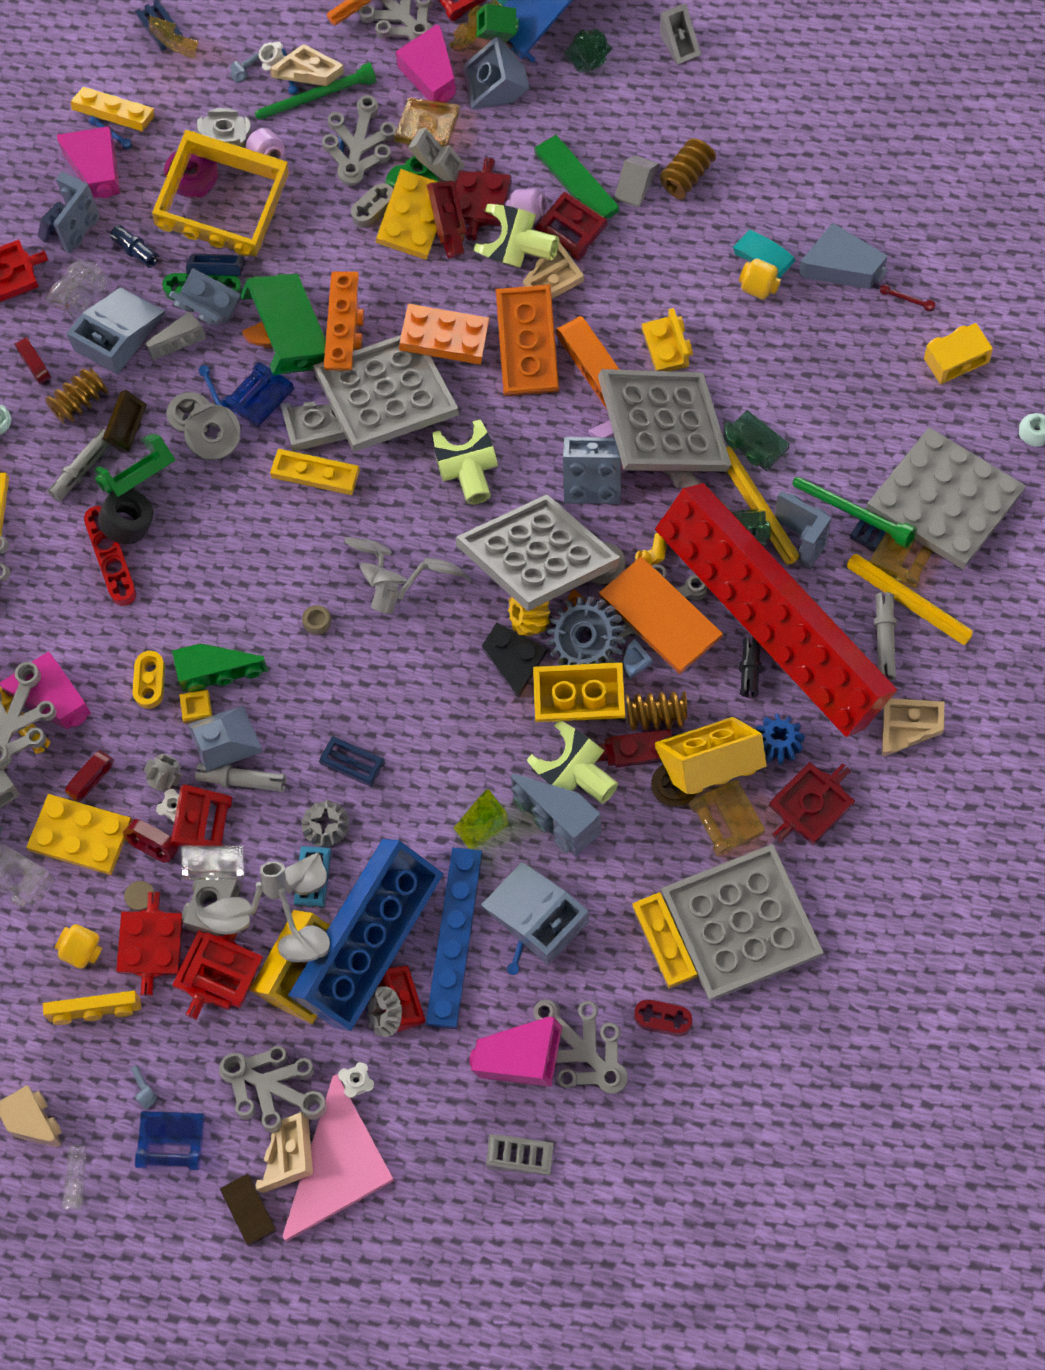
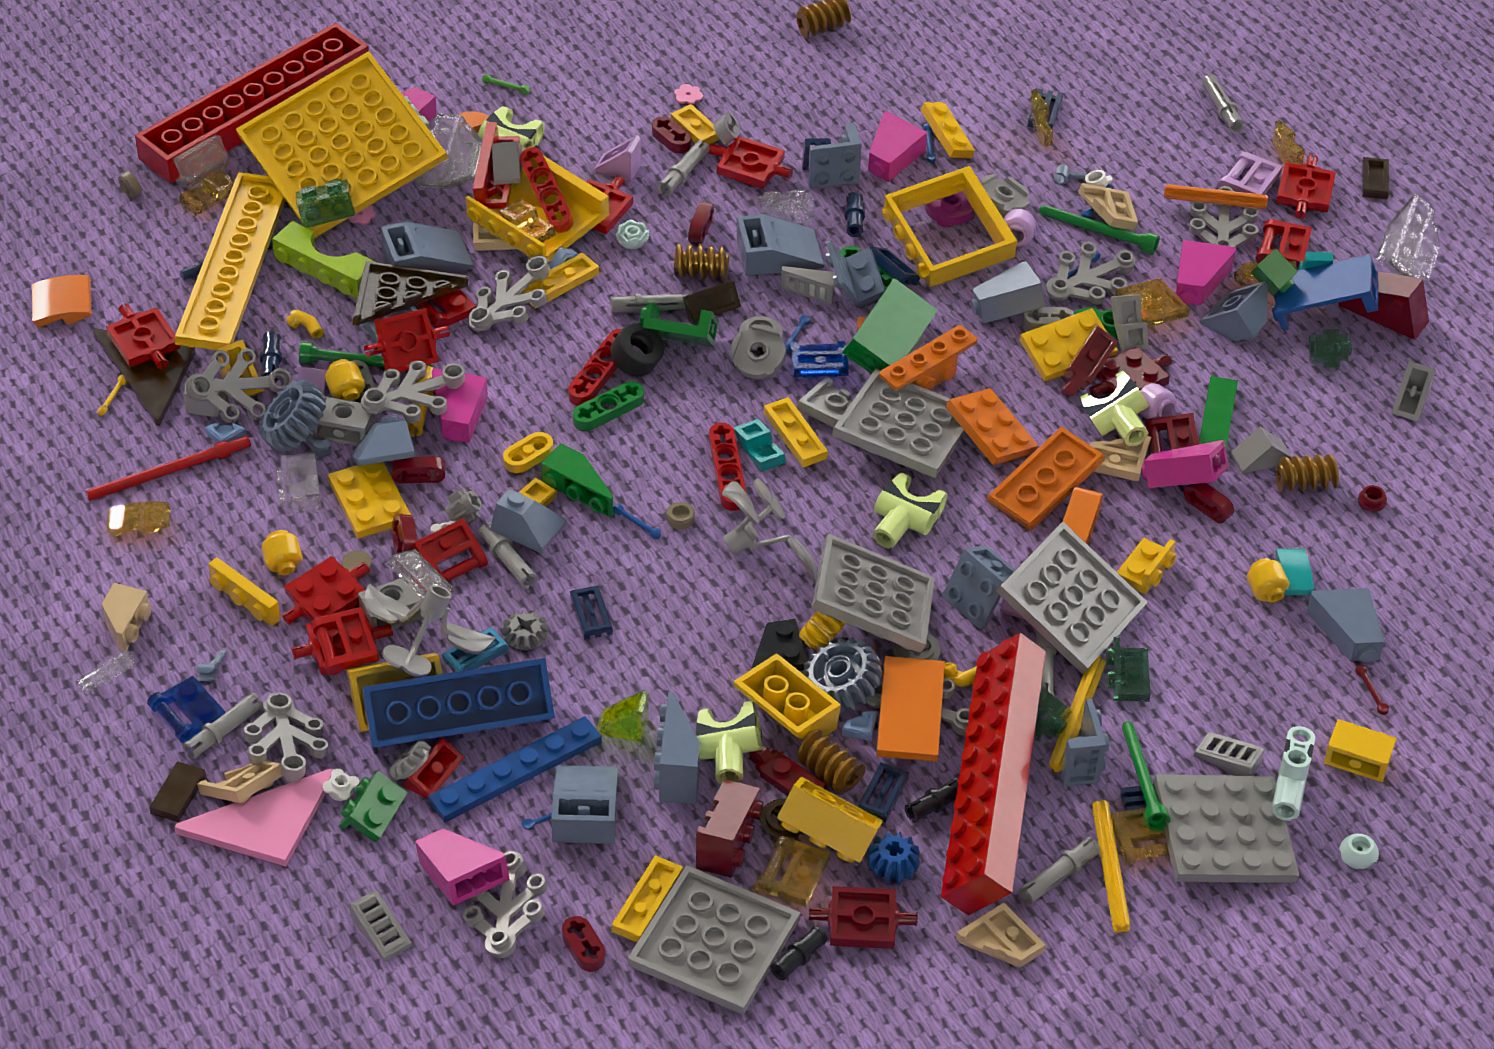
camera: 40 degrees right, 20 degrees down
none -> light grey pin [182,692,264,760]
none -> green bracket [338,771,408,842]
none -> sand blue slope [351,415,415,466]
none -> green beam [573,382,644,431]
none -> blue hinge [613,503,661,539]
none -> dark red wedge [696,779,764,878]
none -> red beam [709,423,746,511]
none -> teal slope [734,419,786,472]
none -> black pin [770,926,827,981]
none -> dark blue tile [858,762,909,823]
none -> sand blue slope [970,261,1045,323]
none -> dark pink slope [1142,440,1229,488]
none -> dark red beam [1183,483,1234,523]
none -> light grey slope [1194,732,1265,776]
none -> light aqua connector [1272,726,1315,821]
none -> dark red plate [1358,485,1387,512]

